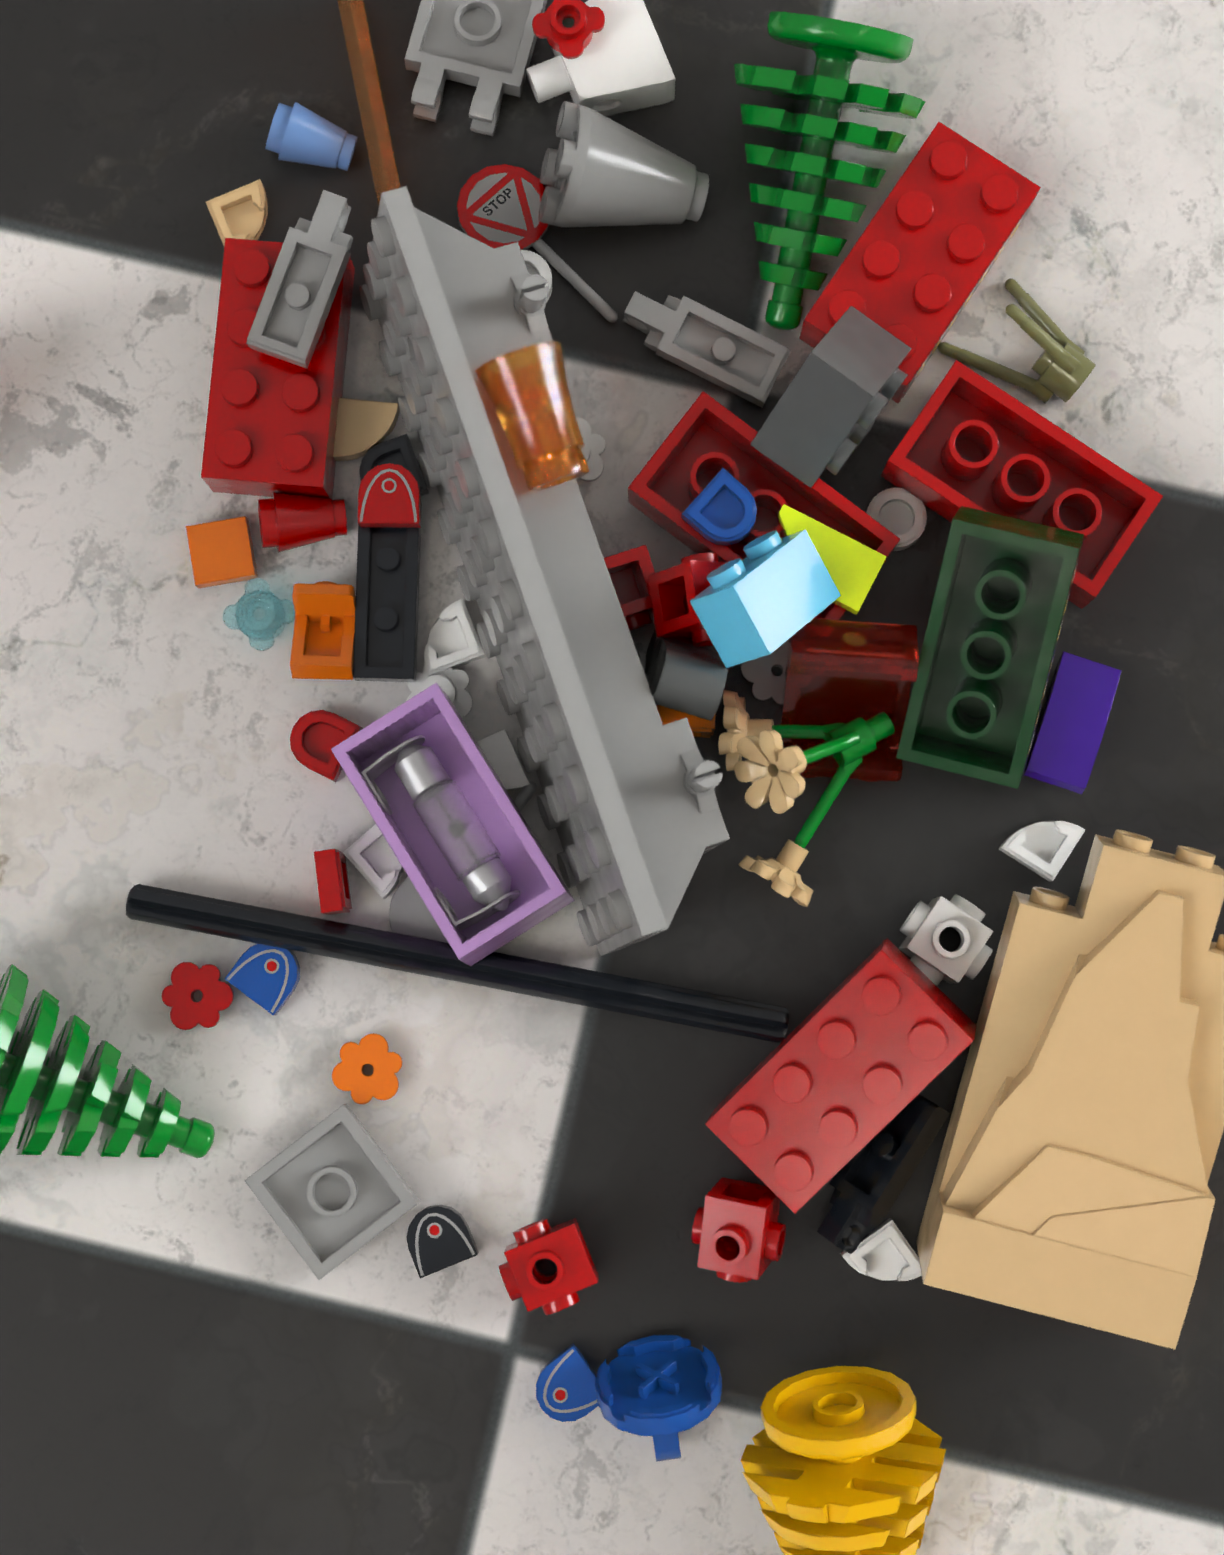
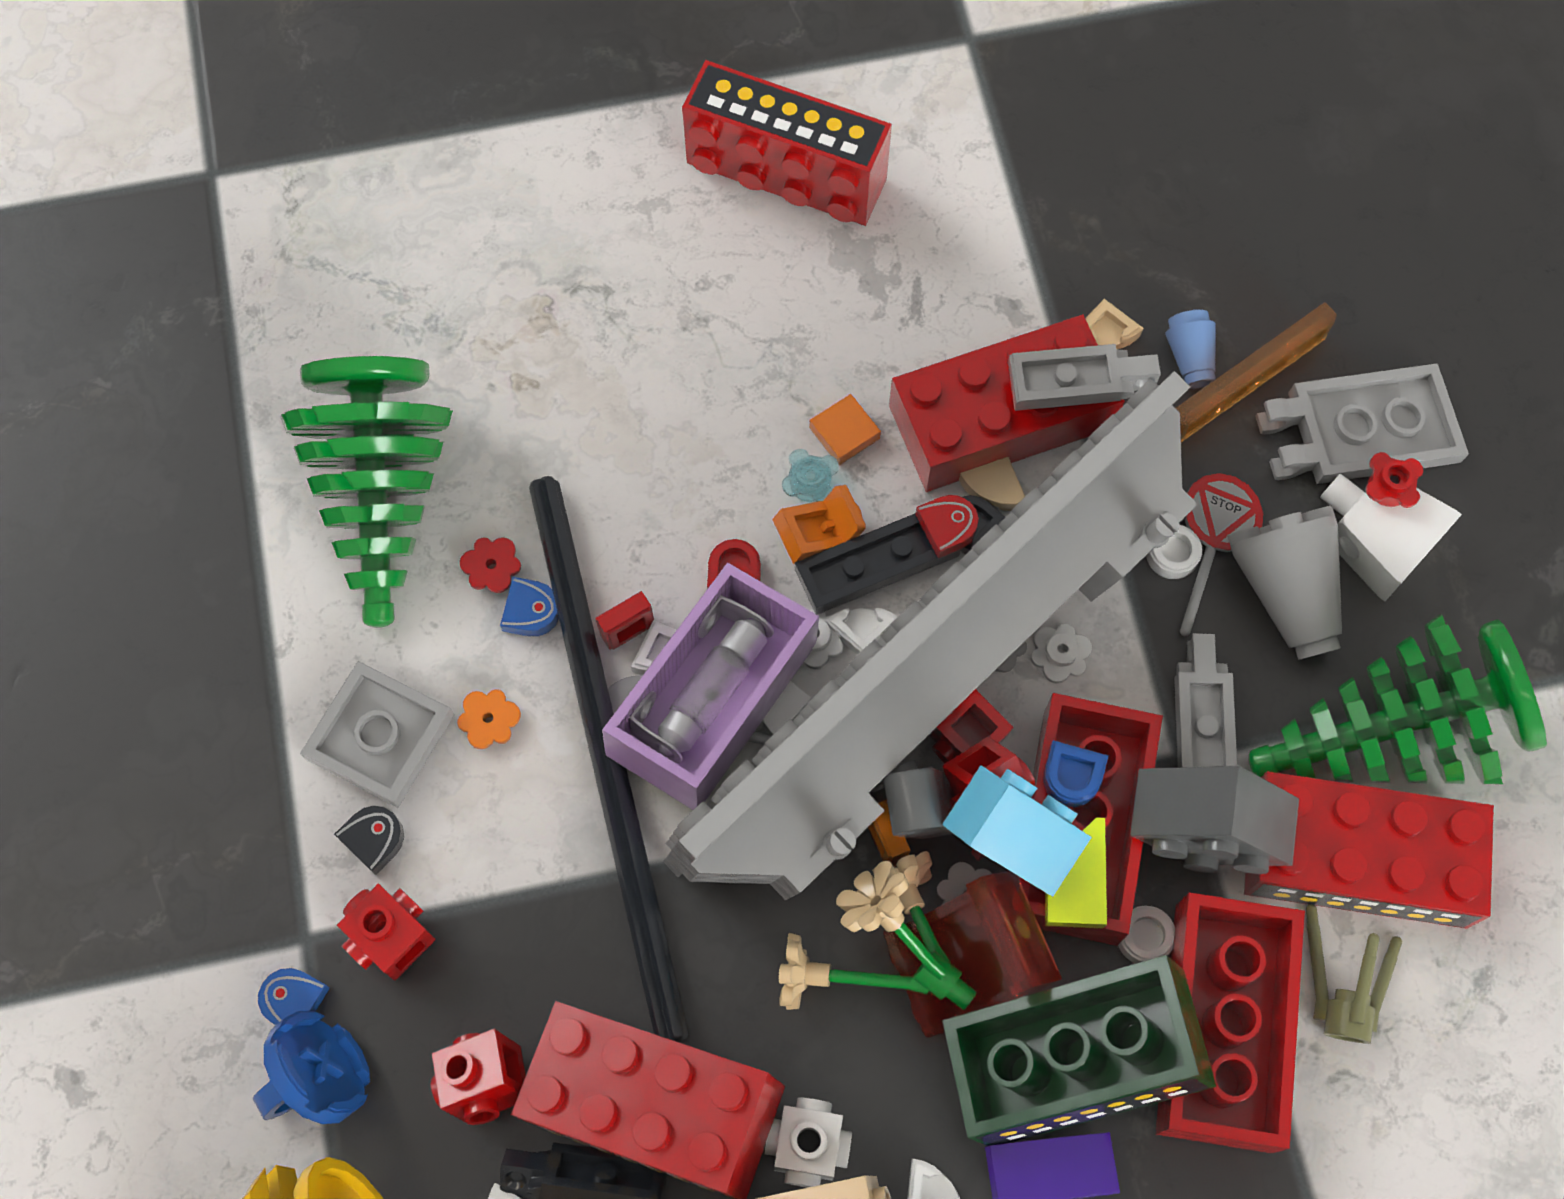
camera: 60 degrees right, 15 degrees down
red cone [258,492,347,553] -> none
clear orange plant [475,342,589,491] -> none

